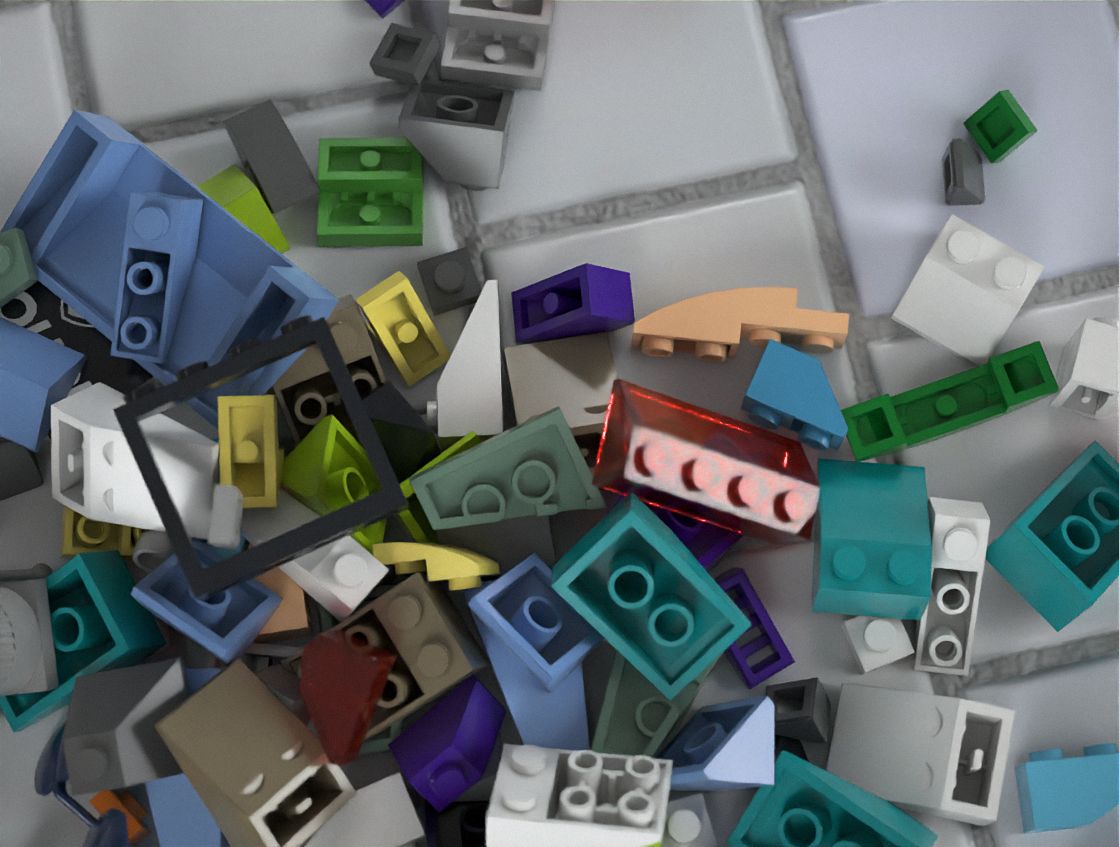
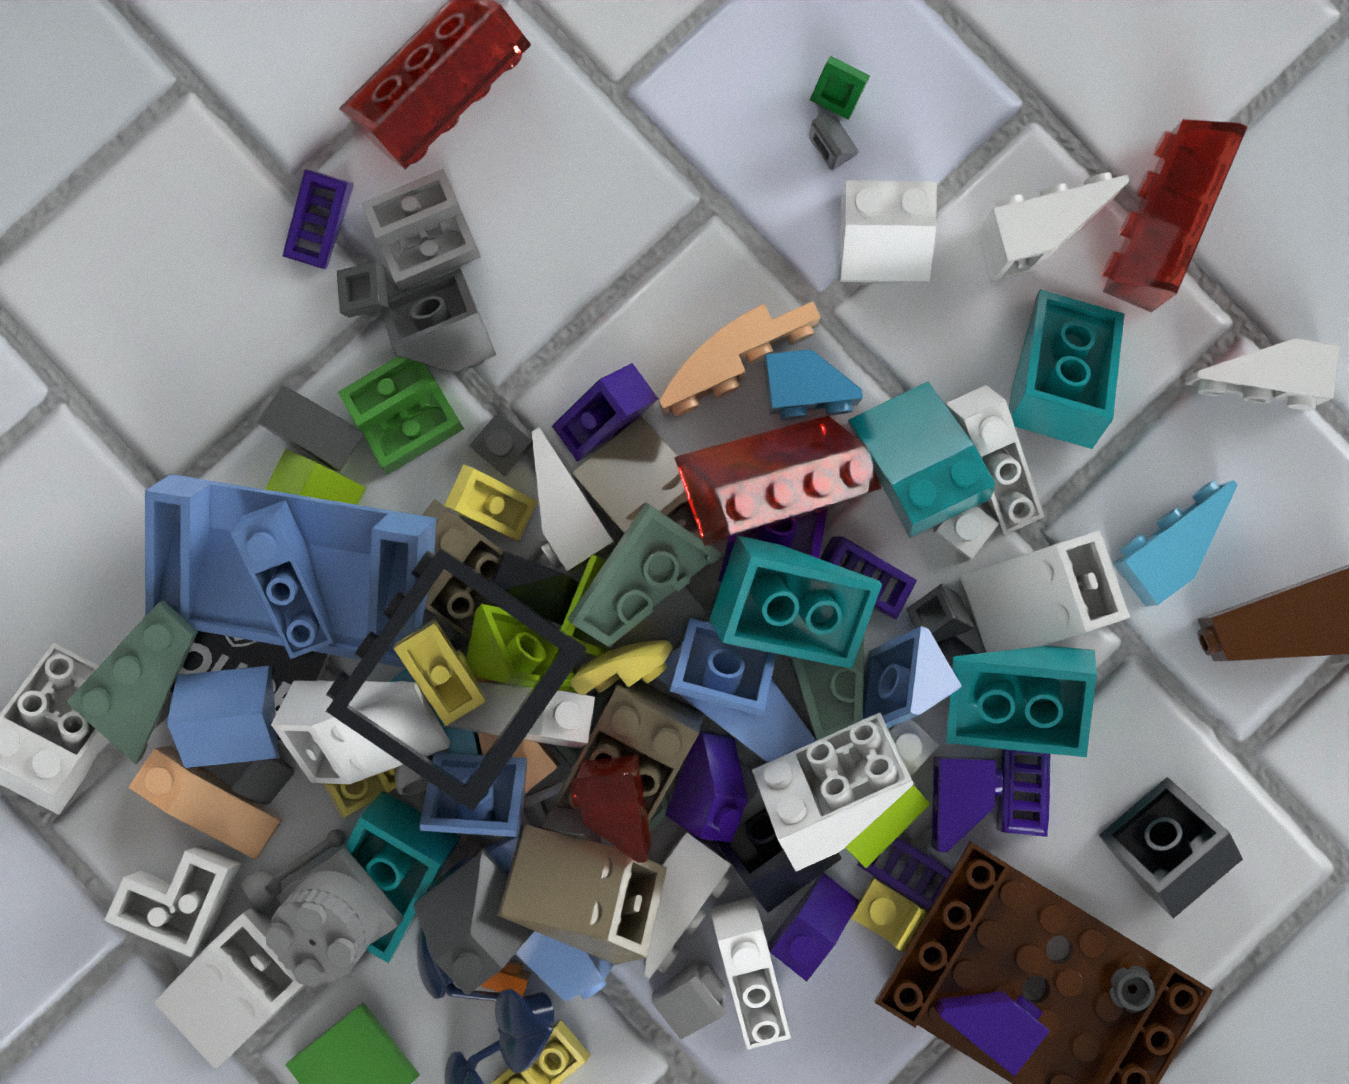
camera: 30 degrees left, 10 degrees up
light grey tile [208,484,243,549] -> none
green slope [841,341,1059,462] -> none

